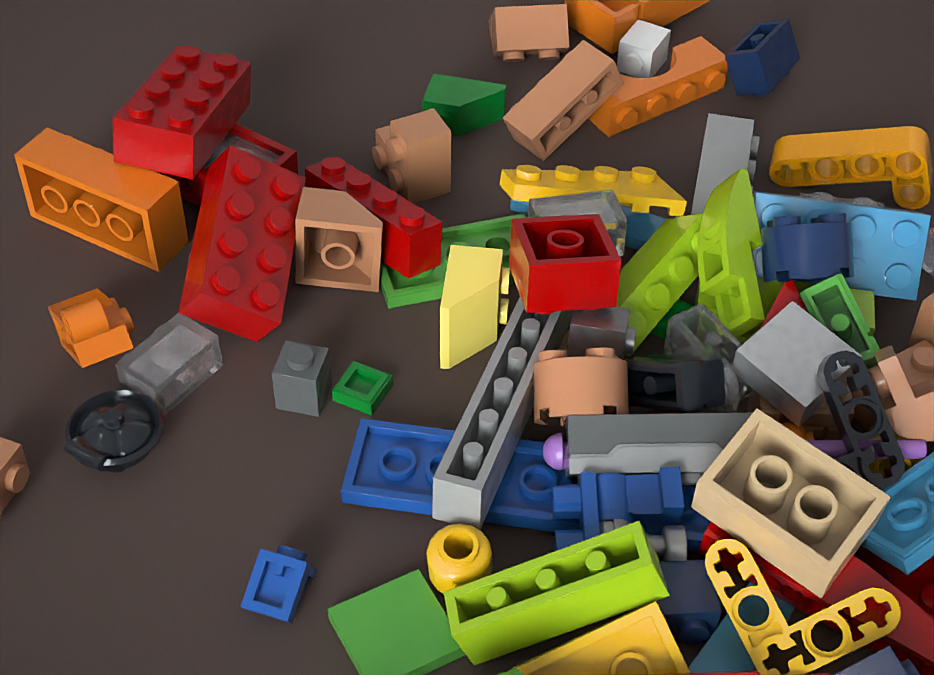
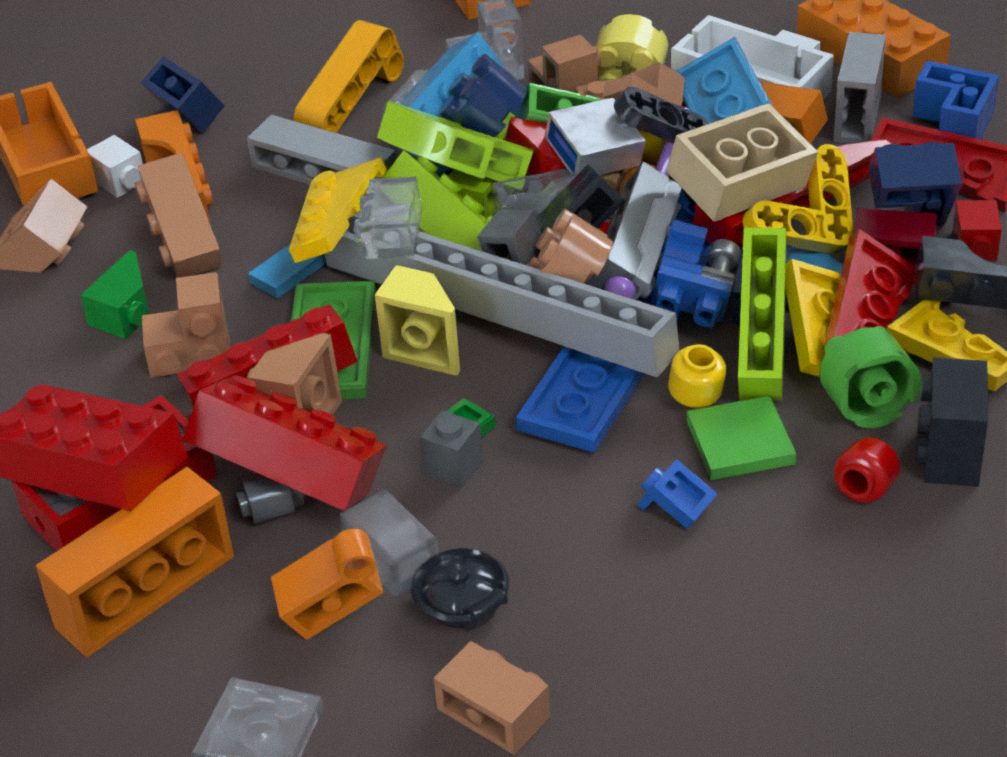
camera: 70 degrees left, 5 degrees down
red brick [509,214,621,314] -> none

